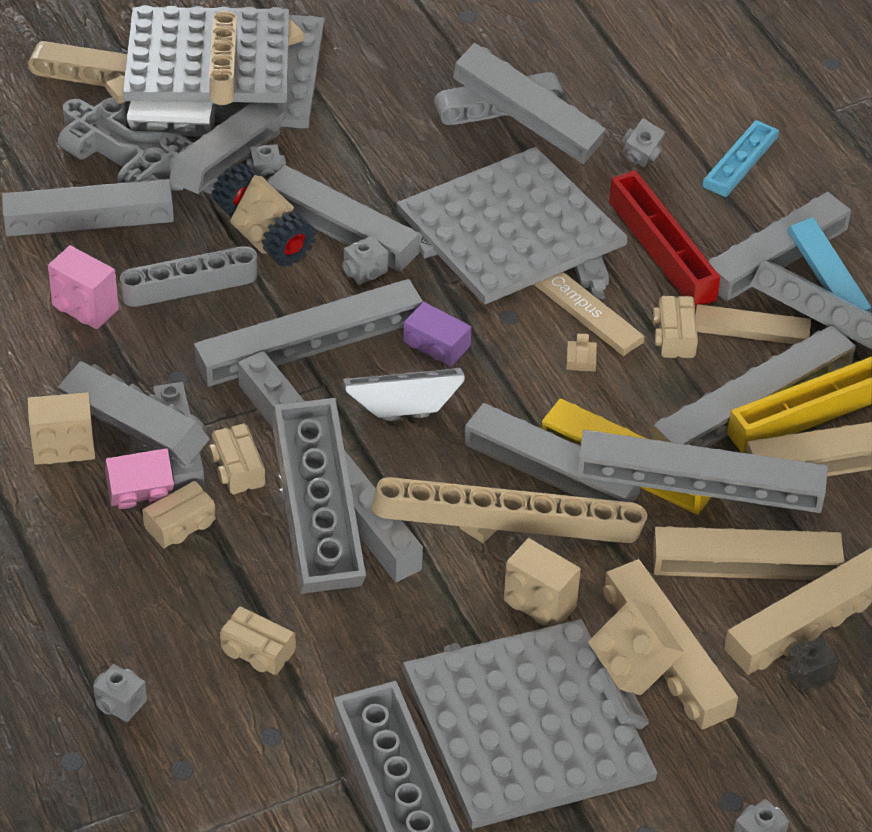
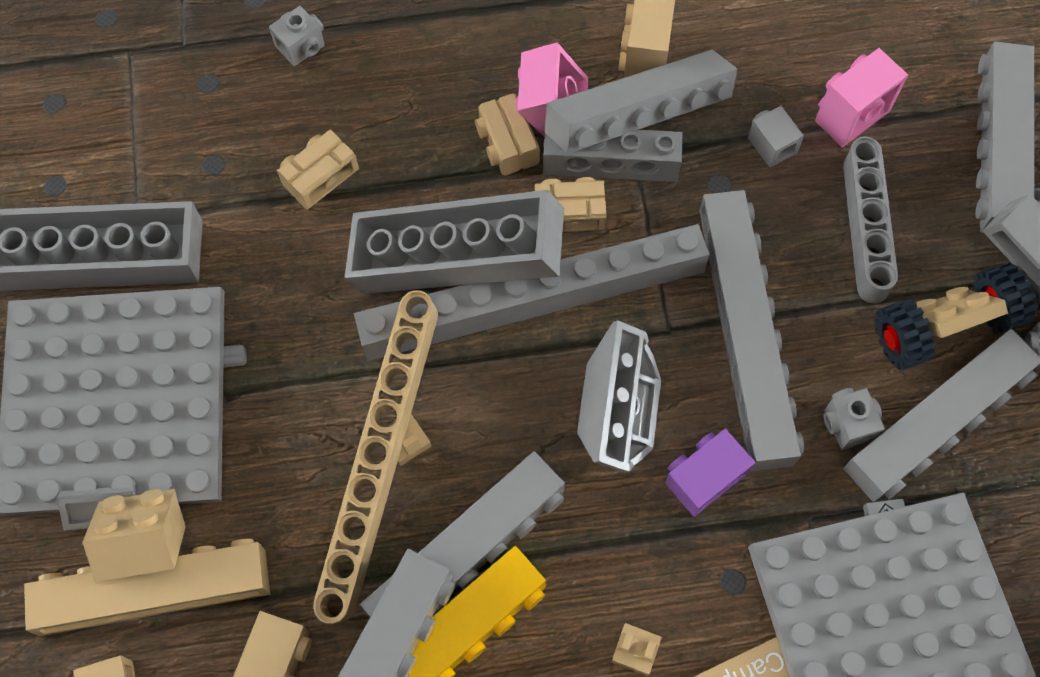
camera: 110 degrees right, 20 degrees up
tan brick [504,538,581,627] -> none
none -> light grey brick [748,106,804,168]

